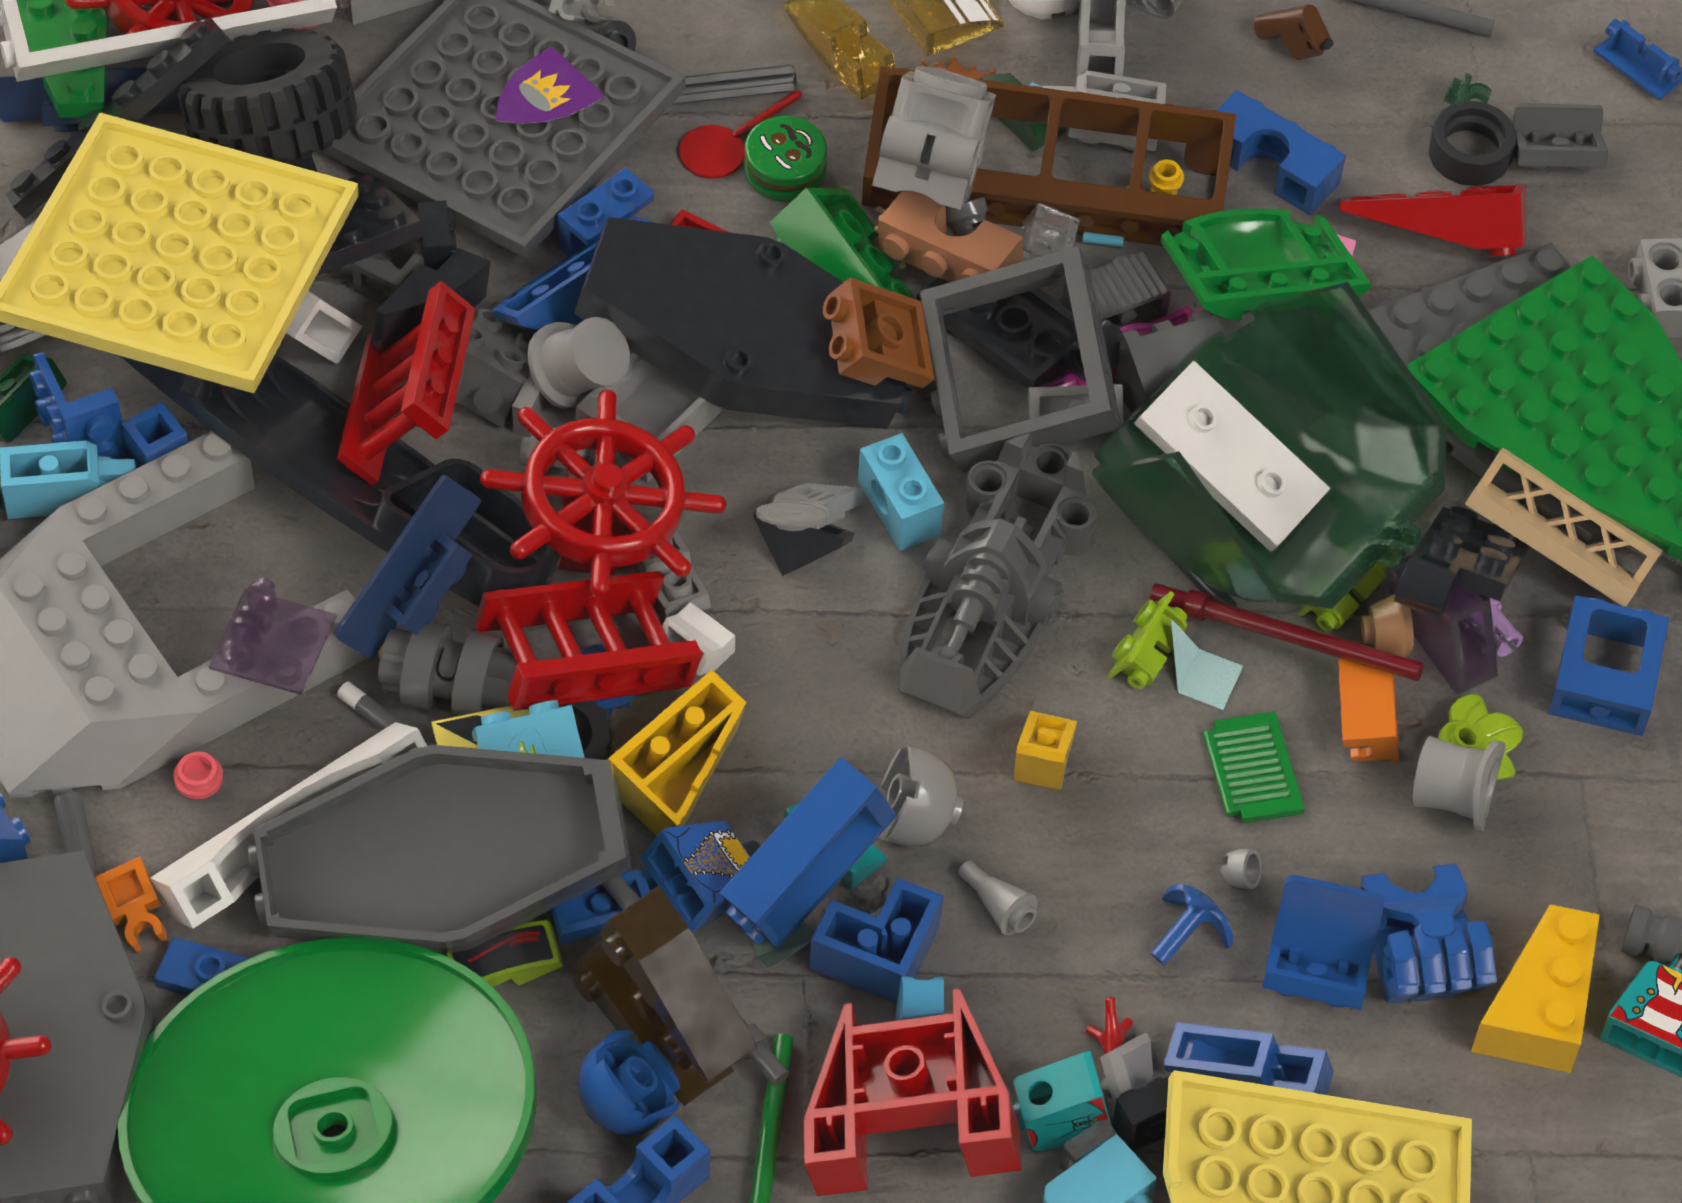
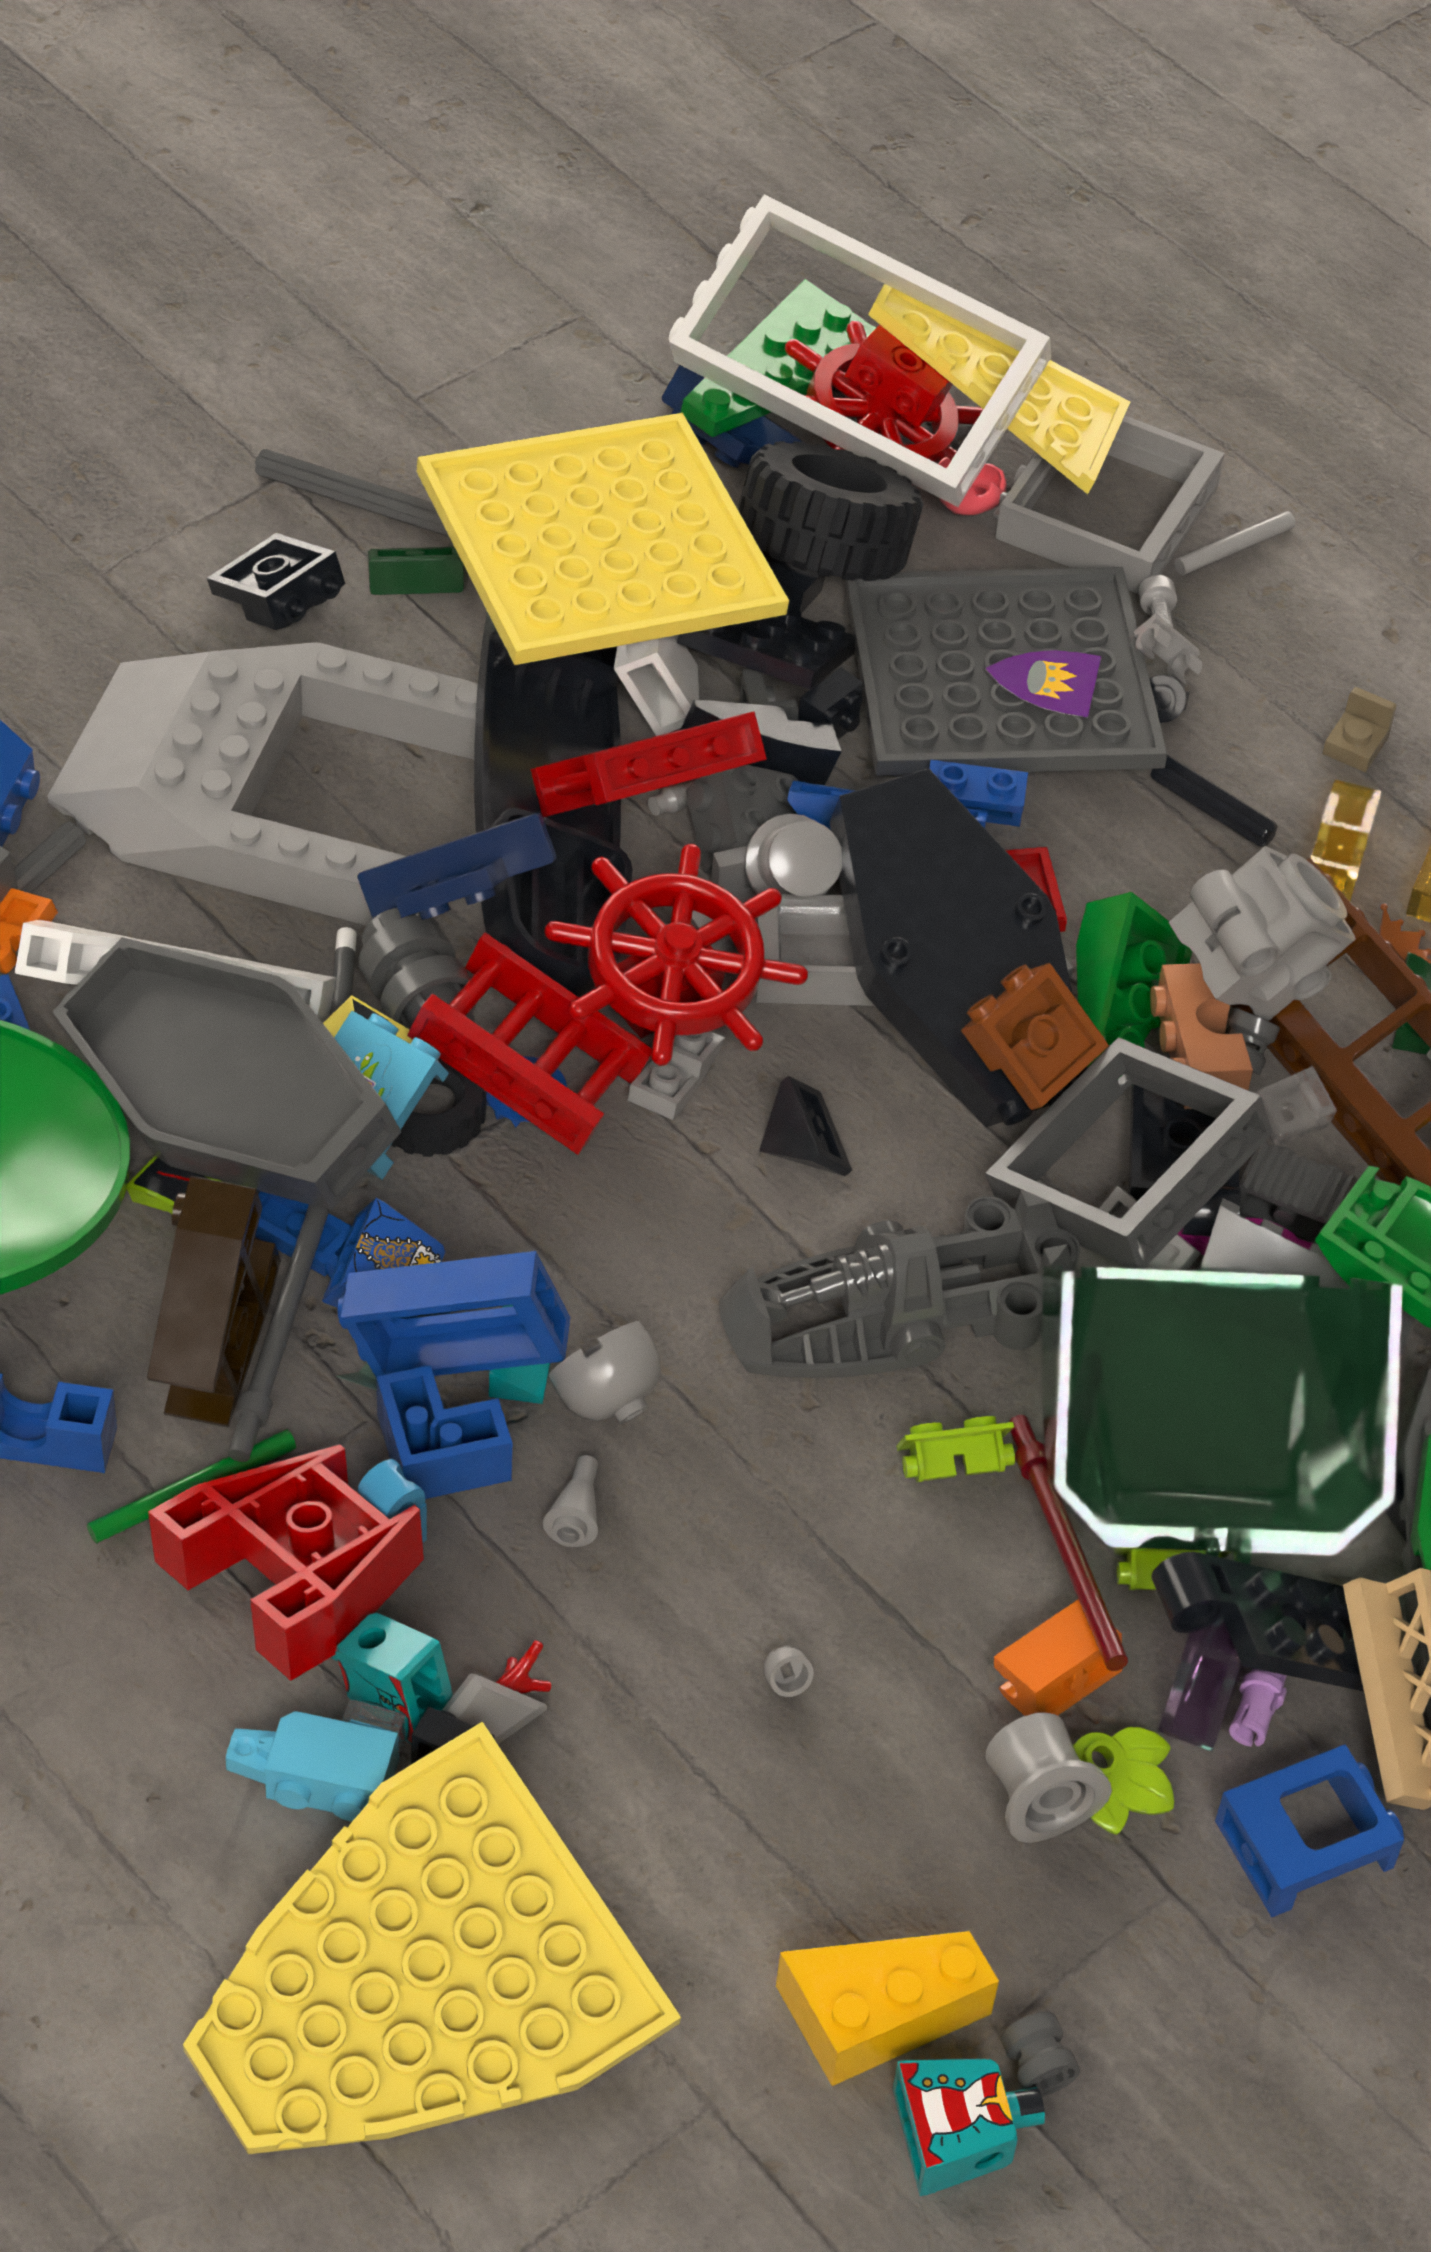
camera: 50 degrees right, 5 degrees down
medium azure hinge [0,440,136,519] -> none
black plate [6,16,230,219] -> none
blue bracket [29,352,128,459] -> none
blue brick [121,402,188,469] -> none
coral plate [173,751,224,800] -> none
clear purple hinge [209,578,337,695] -> none
blue cylinder [577,1030,680,1136] -> none
yellow wedge [608,670,747,836] -> none
white piece [662,602,735,676] -> none
red piece [679,90,802,179] -> none
green head [744,116,827,201] -> none
light grey piece [756,482,863,531] -> none
medium azure brick [858,433,944,551] -> none
yellow slope [1014,711,1077,790] -> none
medium azure piece [1082,232,1124,248] -> none
white plate [1134,361,1331,552] -> none
blue plant [1150,884,1233,966] -> none
blue slope [1164,1022,1334,1095] -> none
clear light blue sticker [1171,619,1243,710] -> none
green window [1202,711,1305,824] -> none
blue bracket [1262,875,1384,1010] -> none
medium nougat cone [1360,594,1414,658] -> none
blue piece [1360,863,1497,1003] -> none

